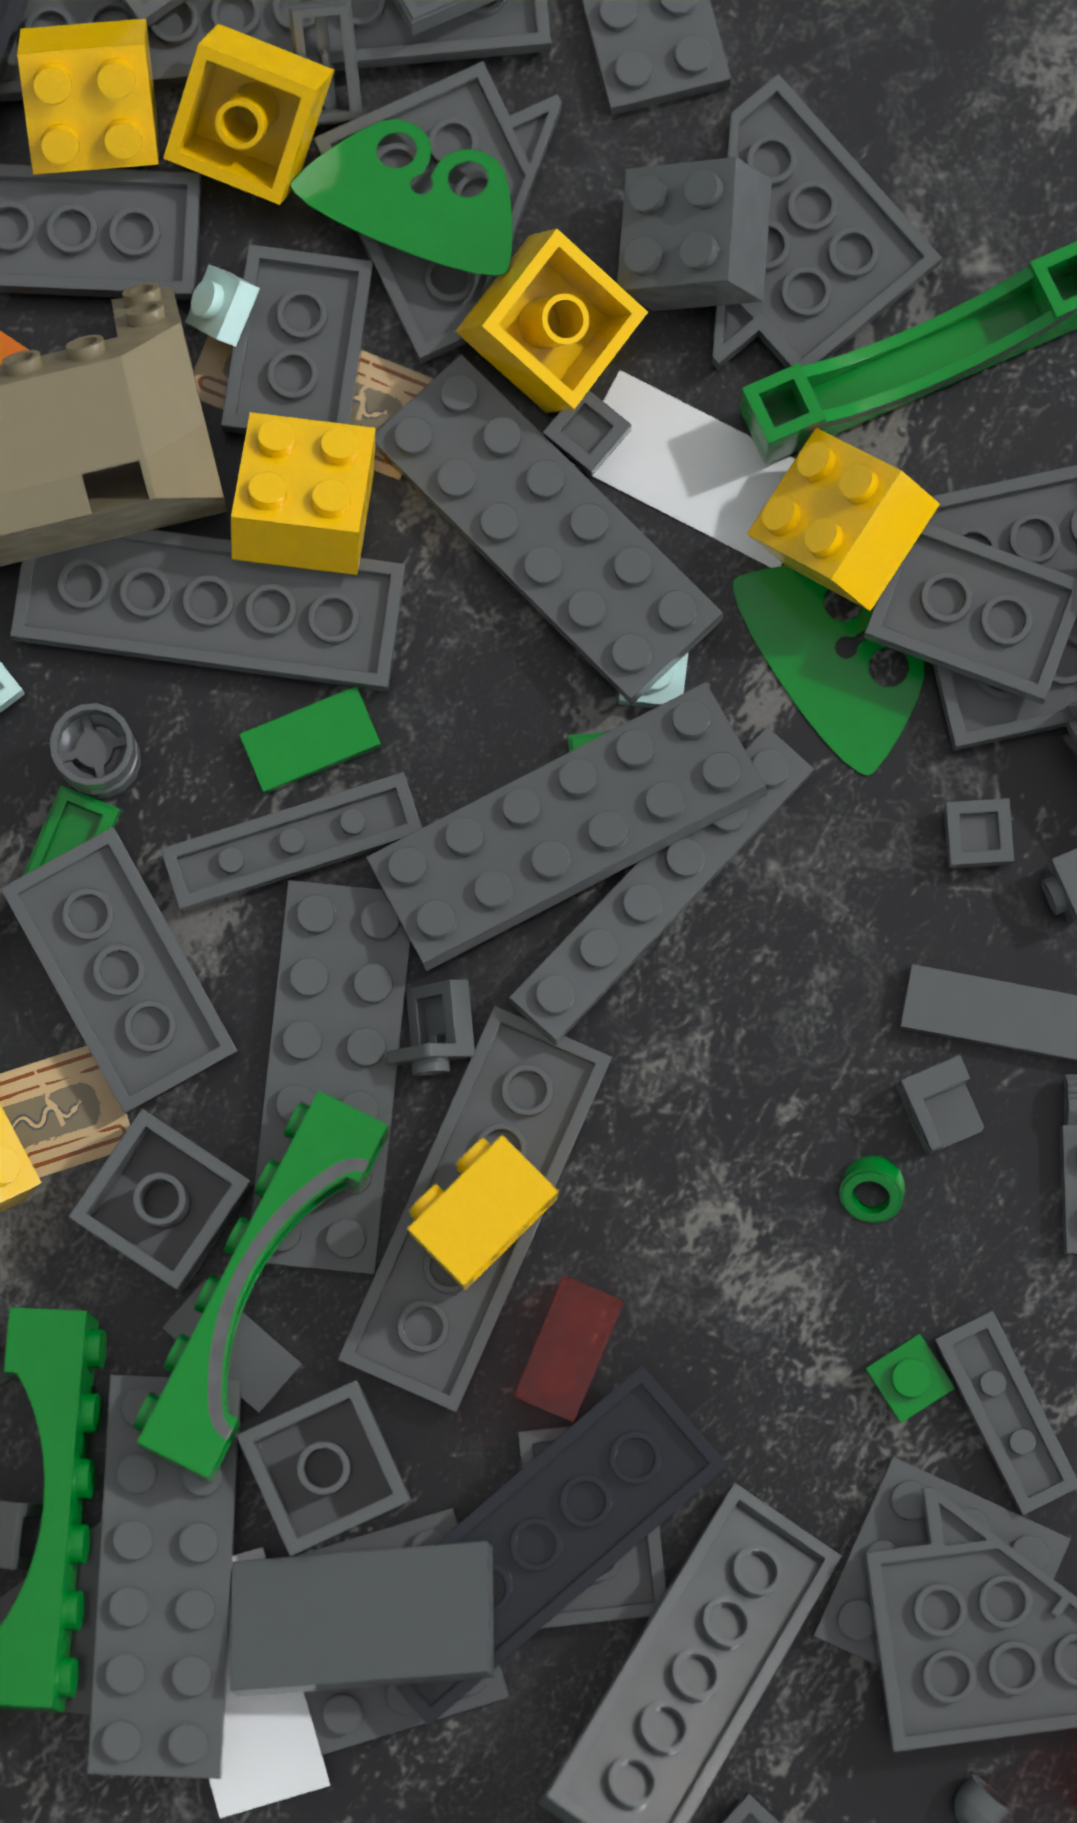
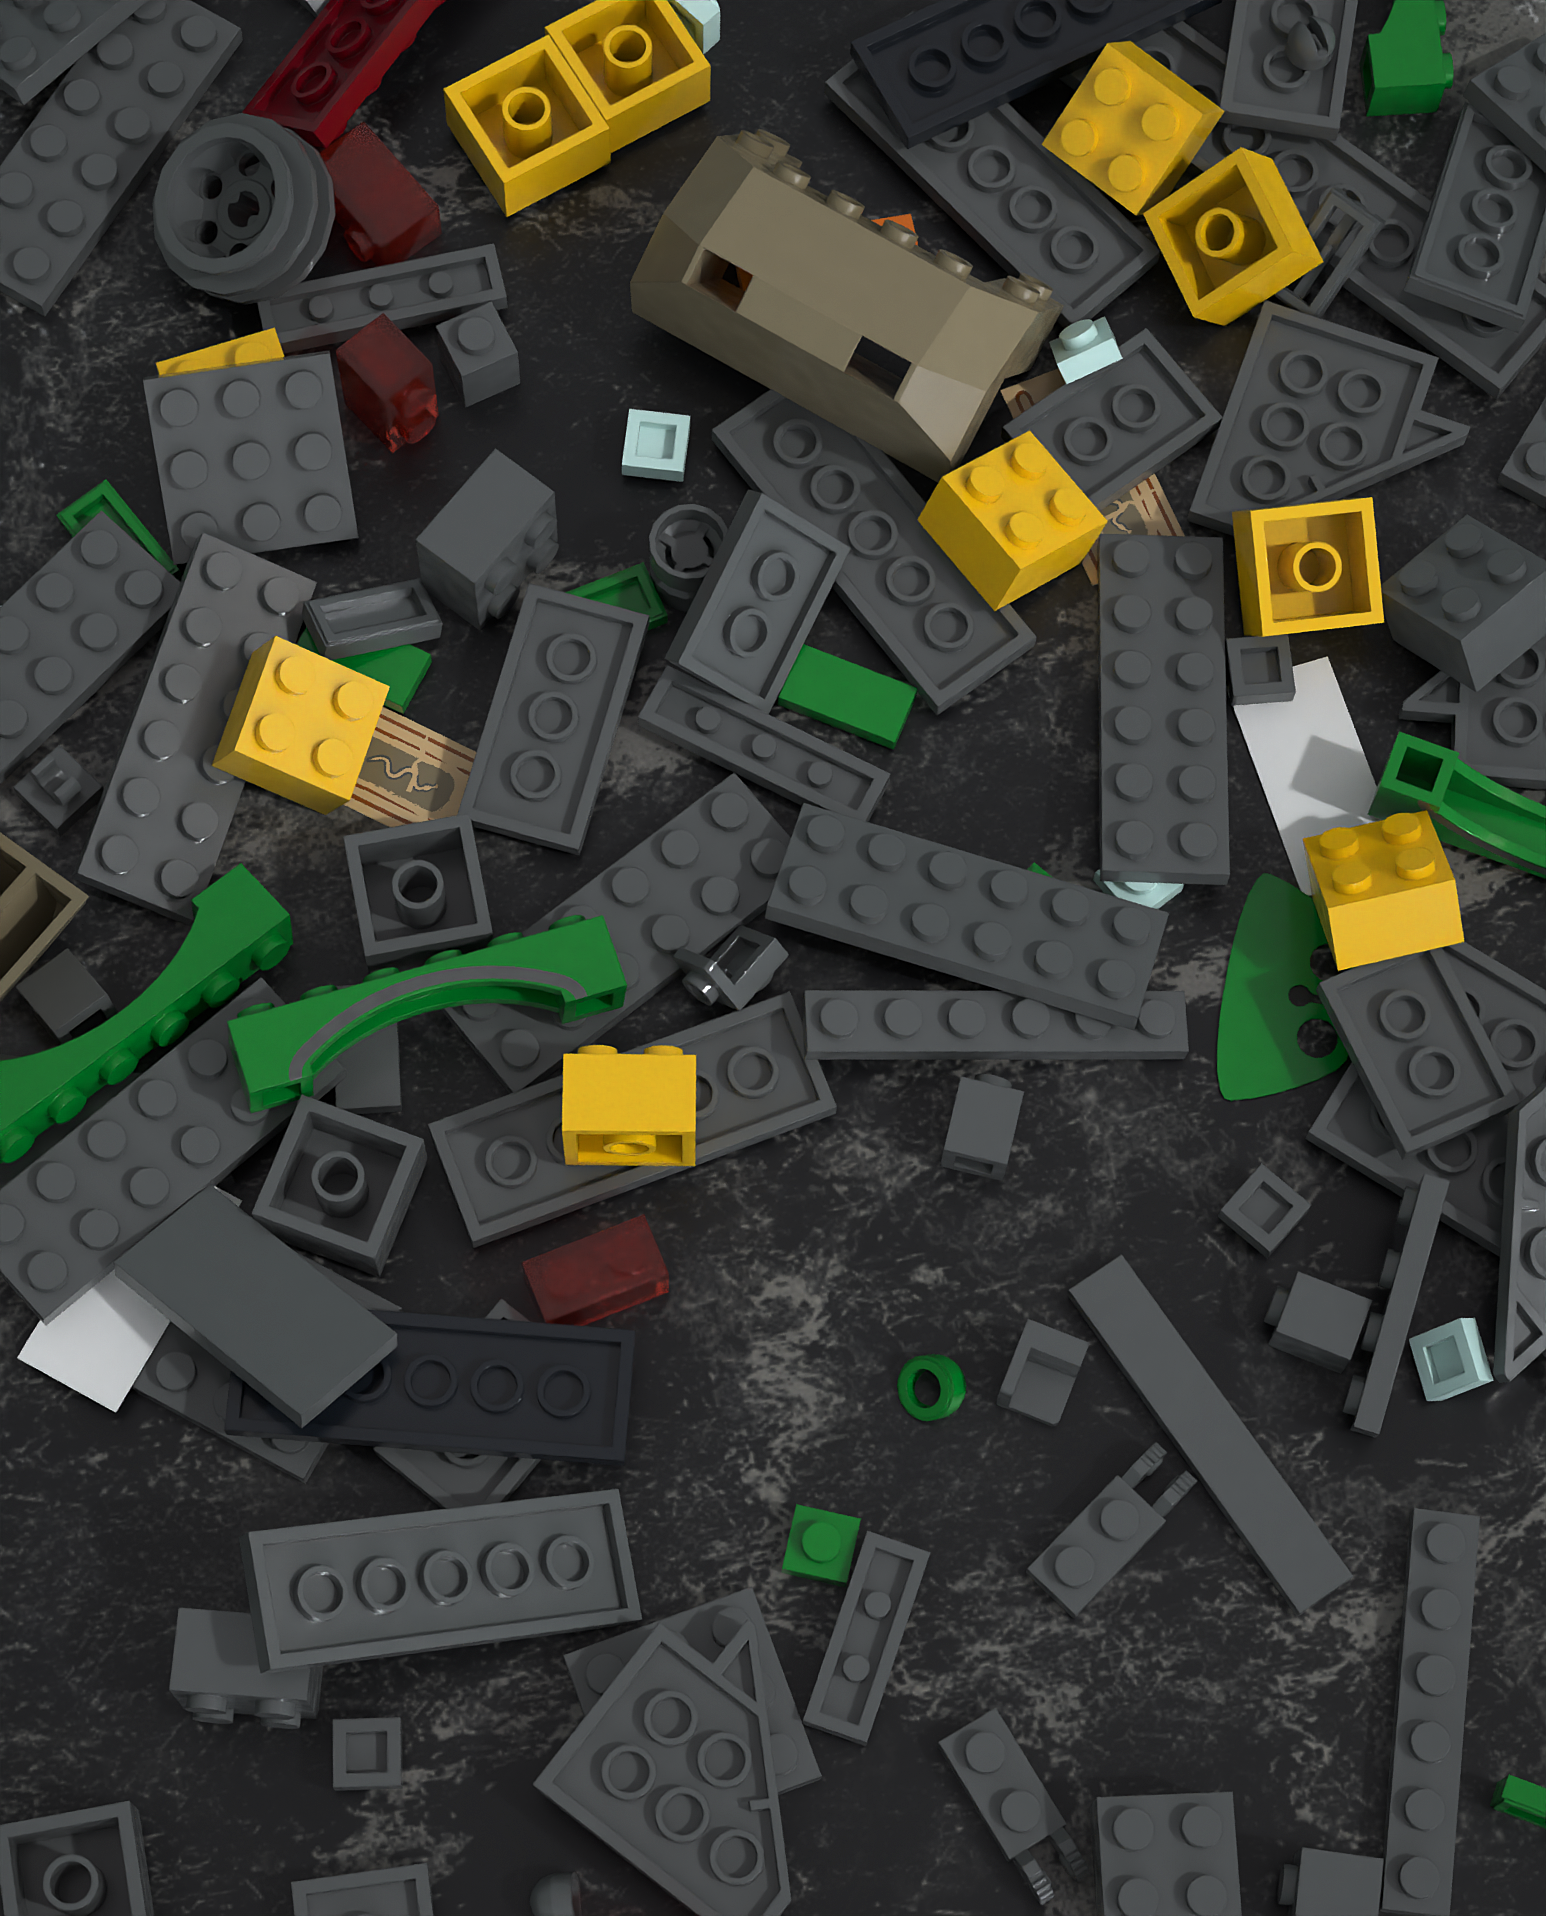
camera: 45 degrees right, 10 degrees down
green piece [290,119,513,276] -> none
none -> dark grey plate [664,489,851,714]
none -> dark grey brick [940,1074,1024,1181]

